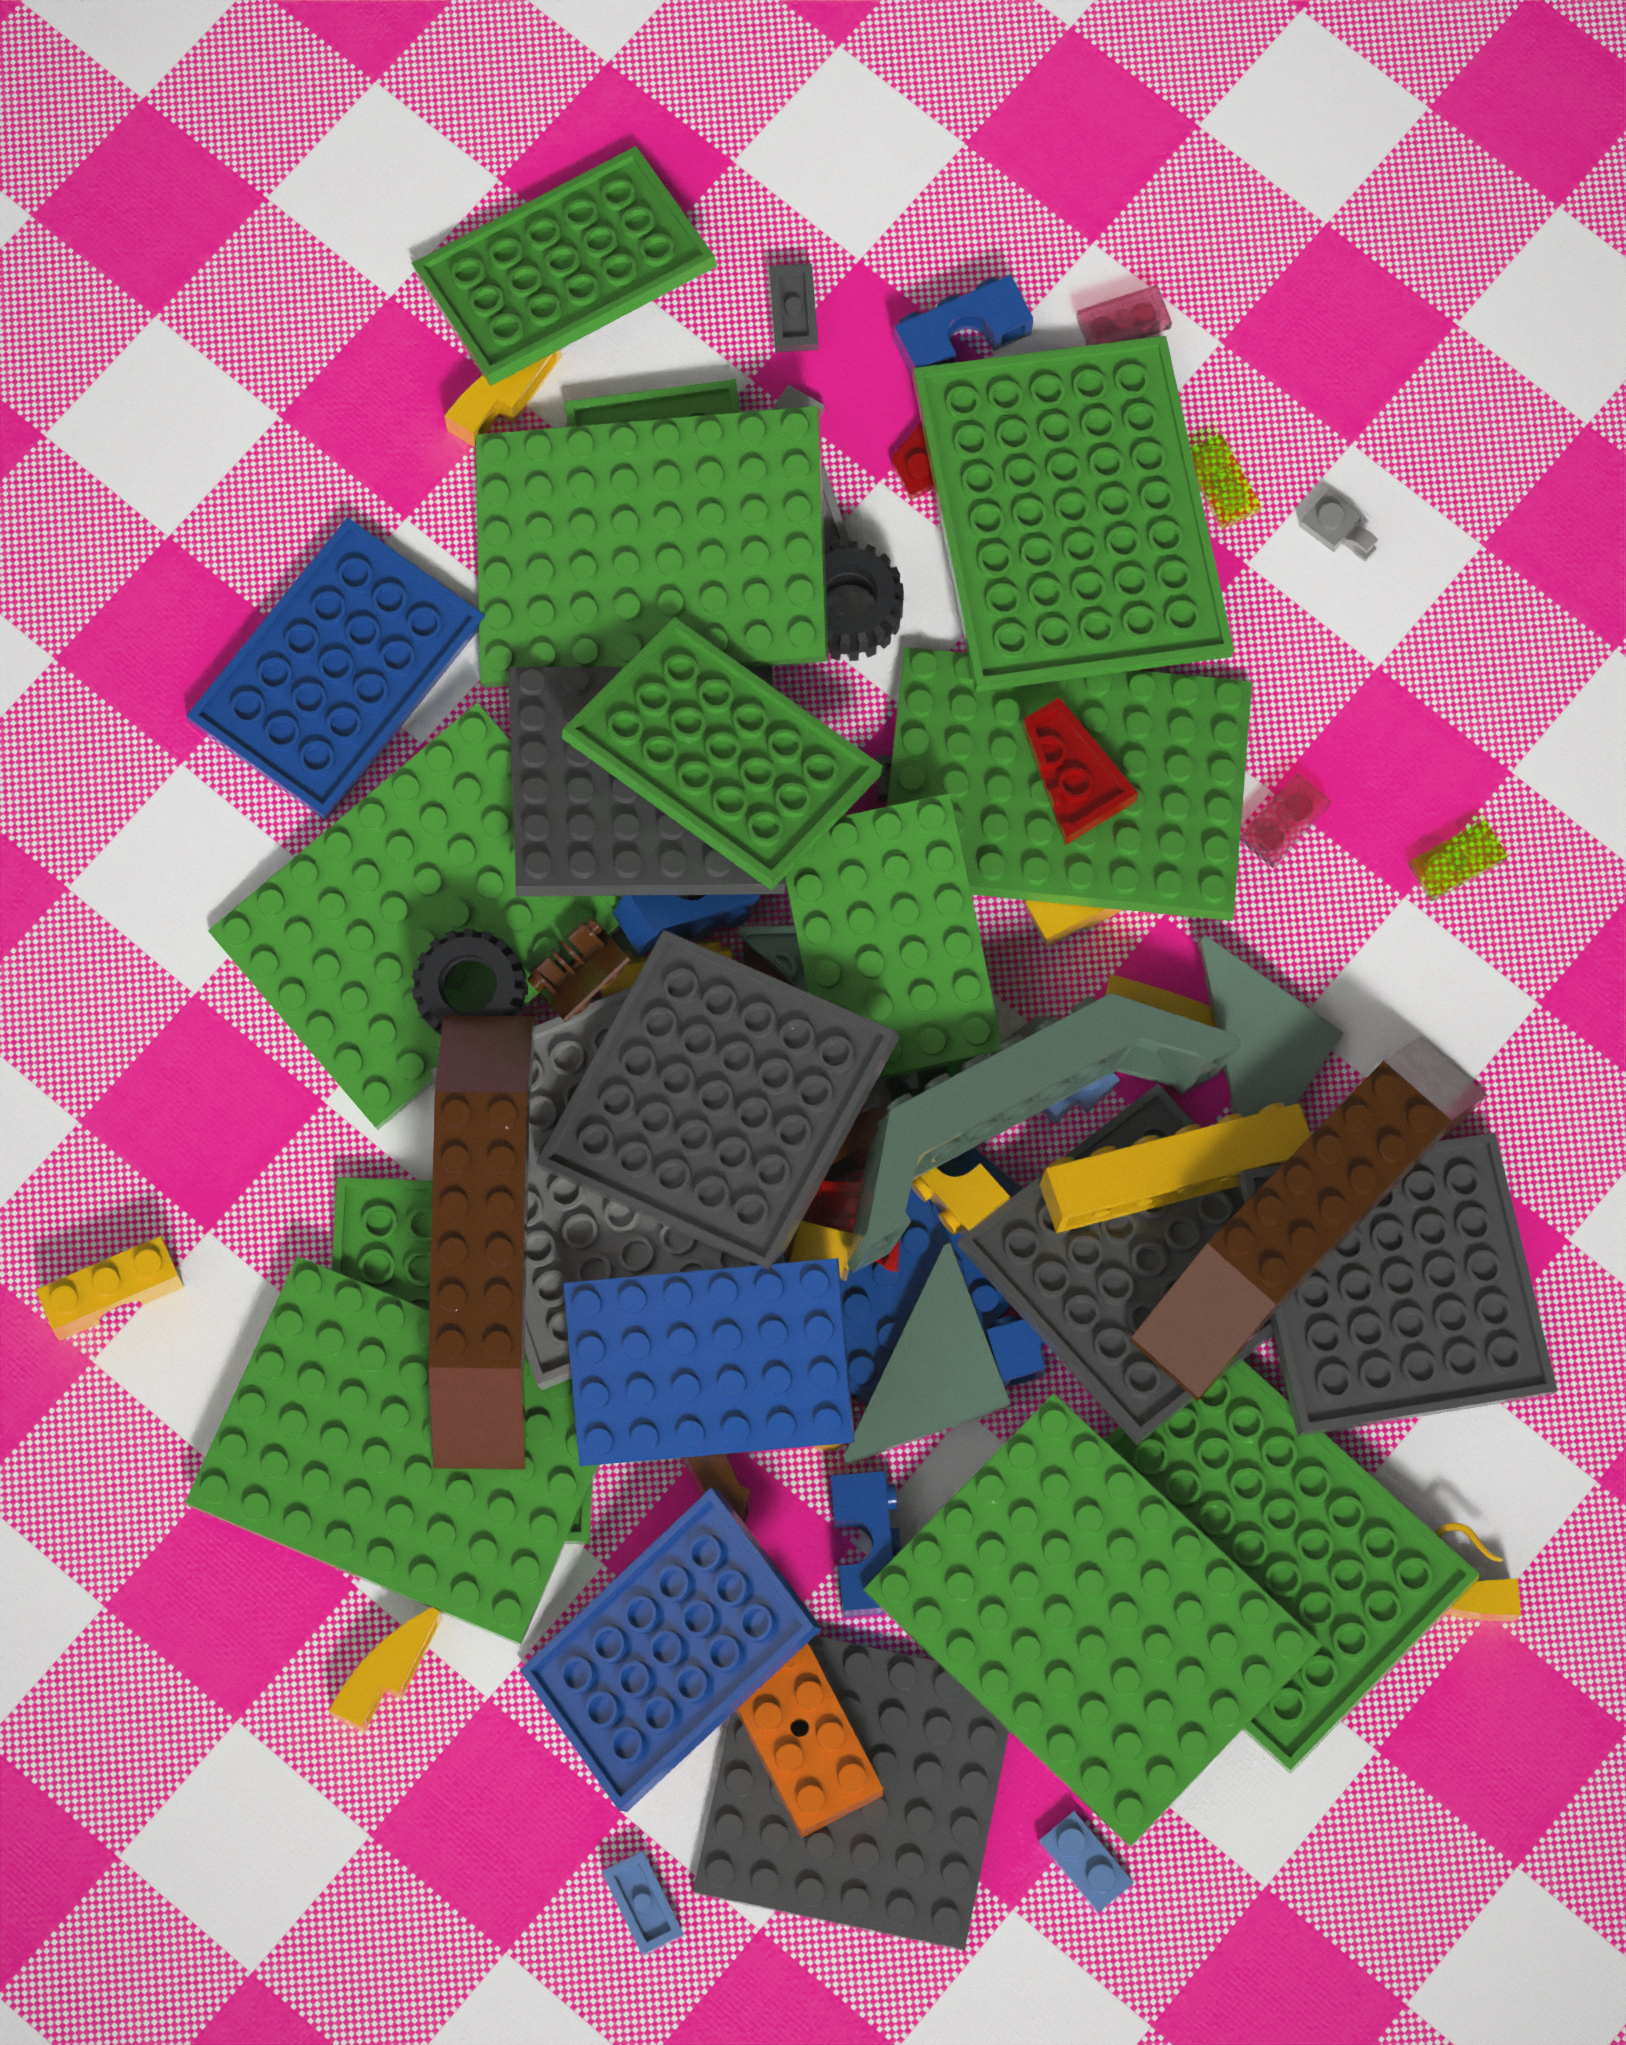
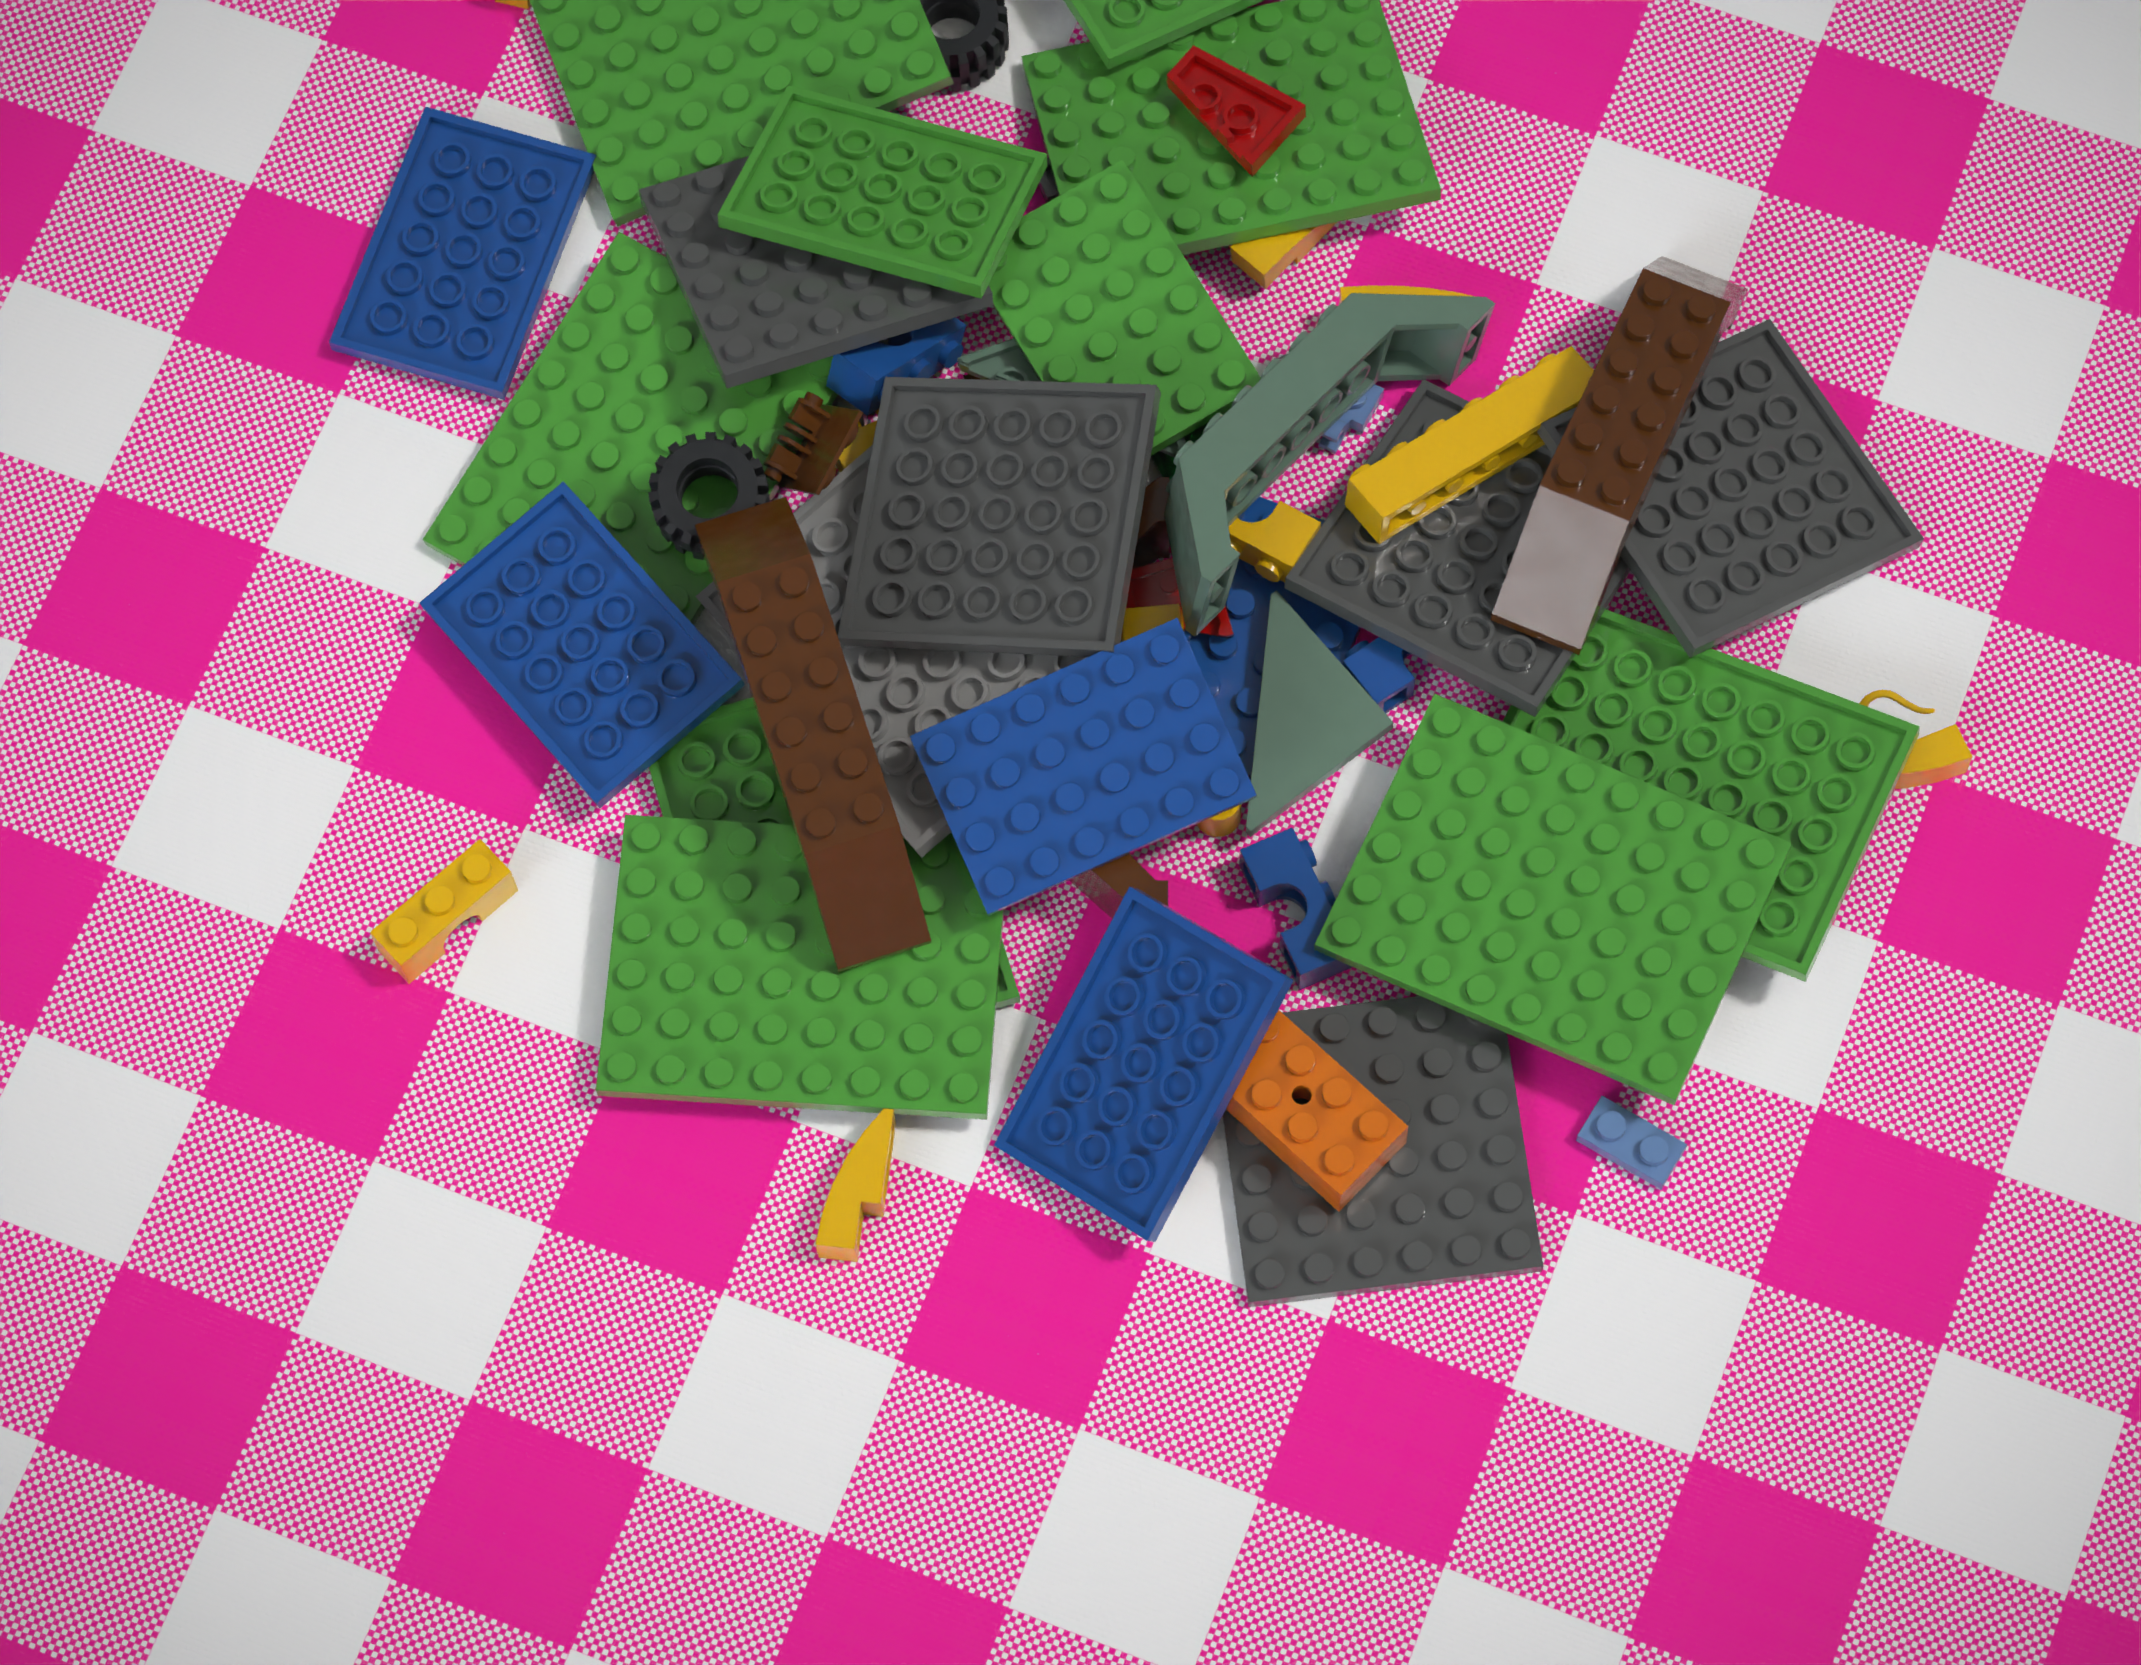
camera: 15 degrees left, 5 degrees down
medium blue plate [601,1851,684,1957] -> none
sand green tile [1197,934,1343,1117] -> none
clear pink plate [1240,773,1332,868] -> none
clear neon green plate [1408,820,1508,902] -> none
none -> blue plate [419,481,745,808]

